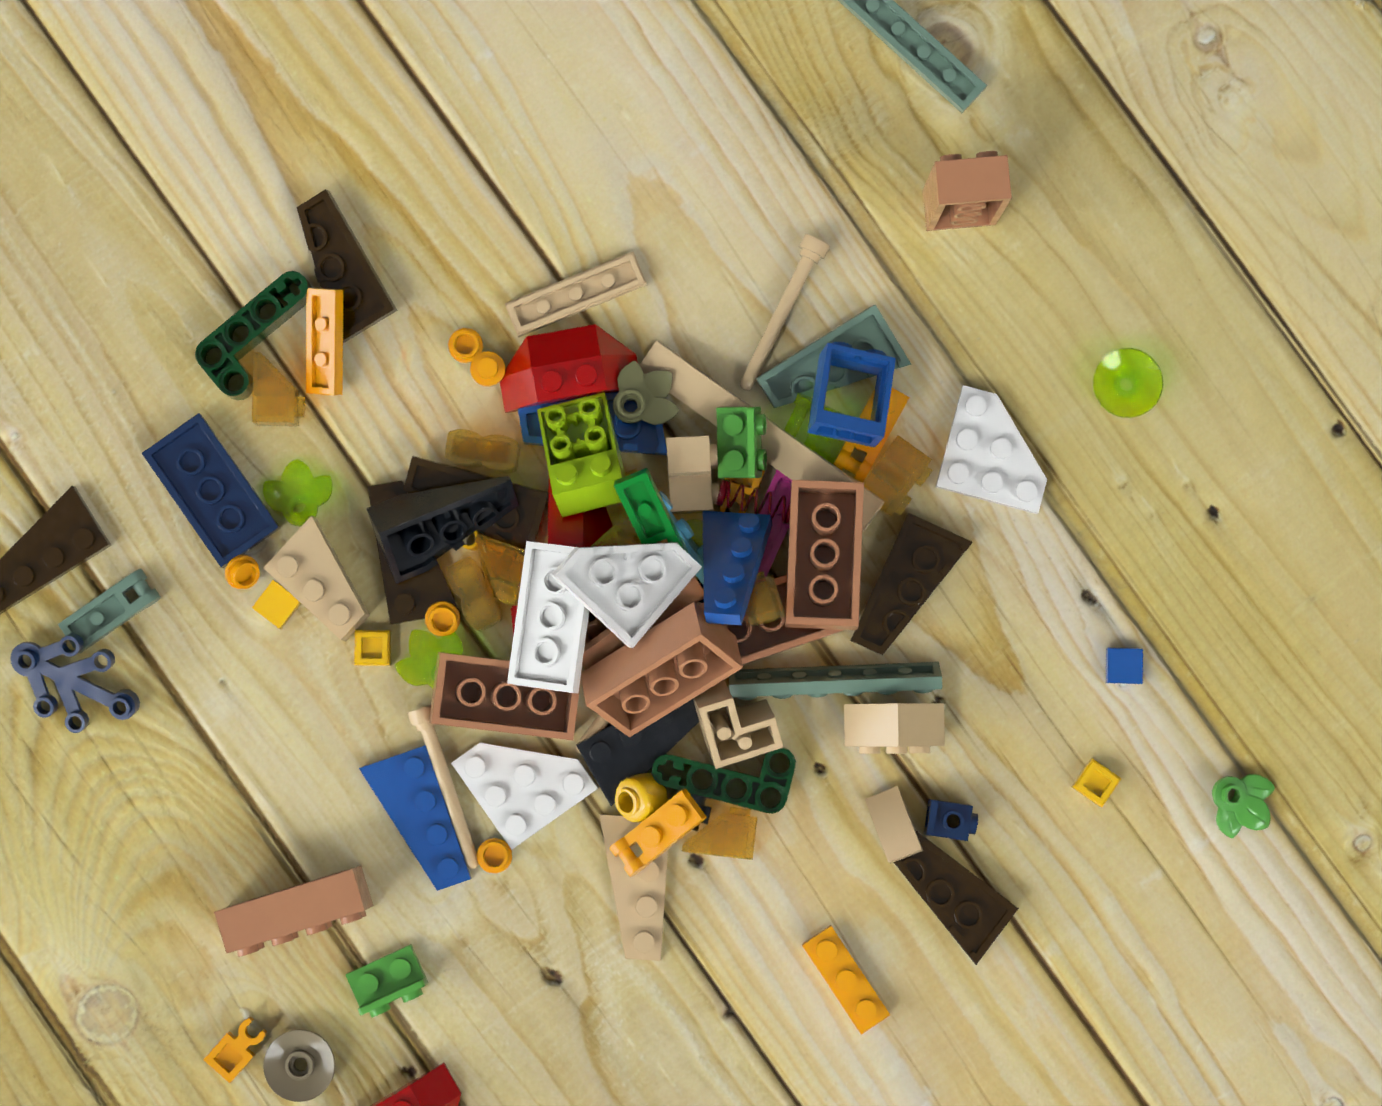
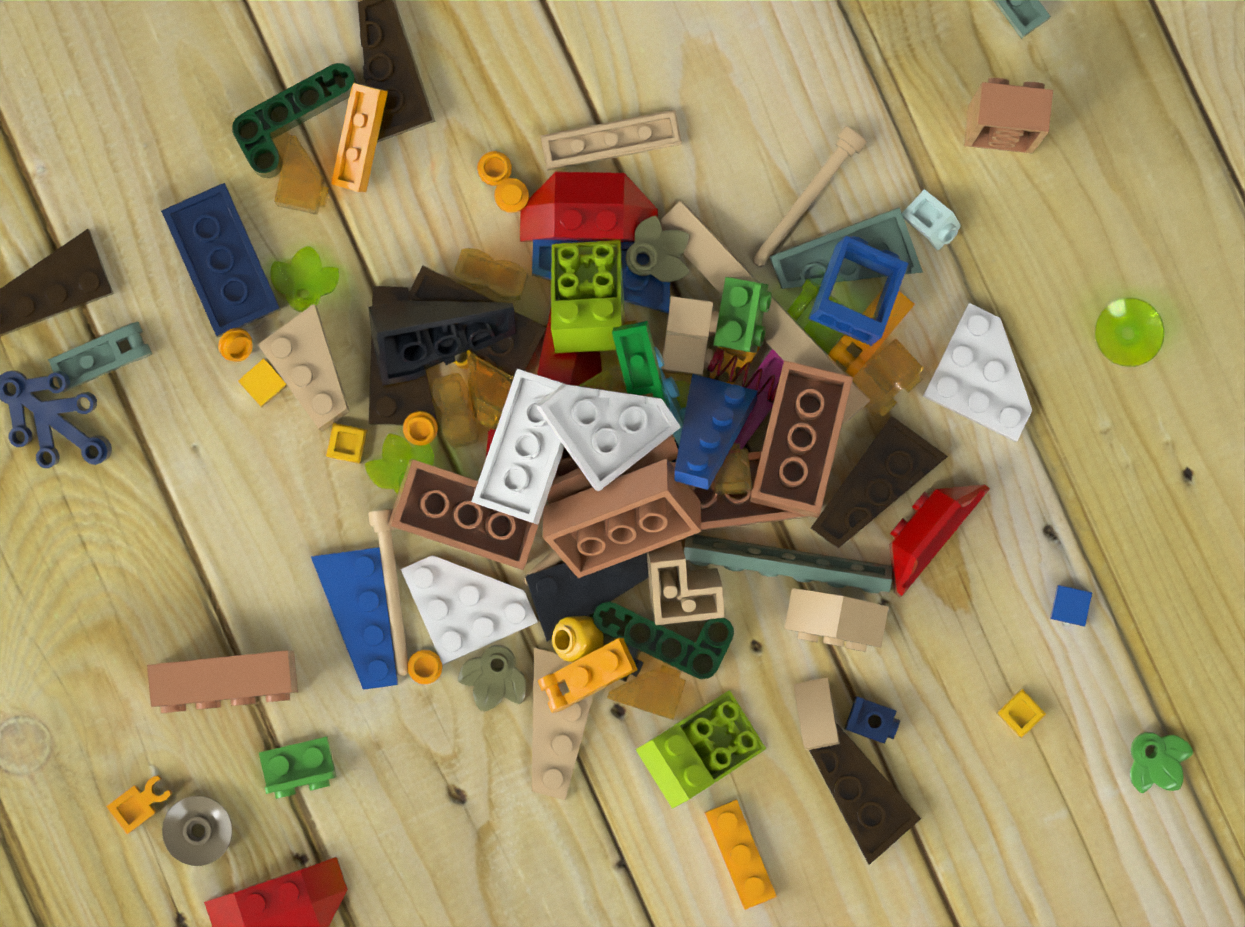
camera: 10 degrees right, 0 degrees up
none -> olive plate [458,645,526,712]
none -> lime slope [635,690,766,809]
none -> red wedge [889,484,990,597]
none -> light aqua bracket [902,189,961,250]

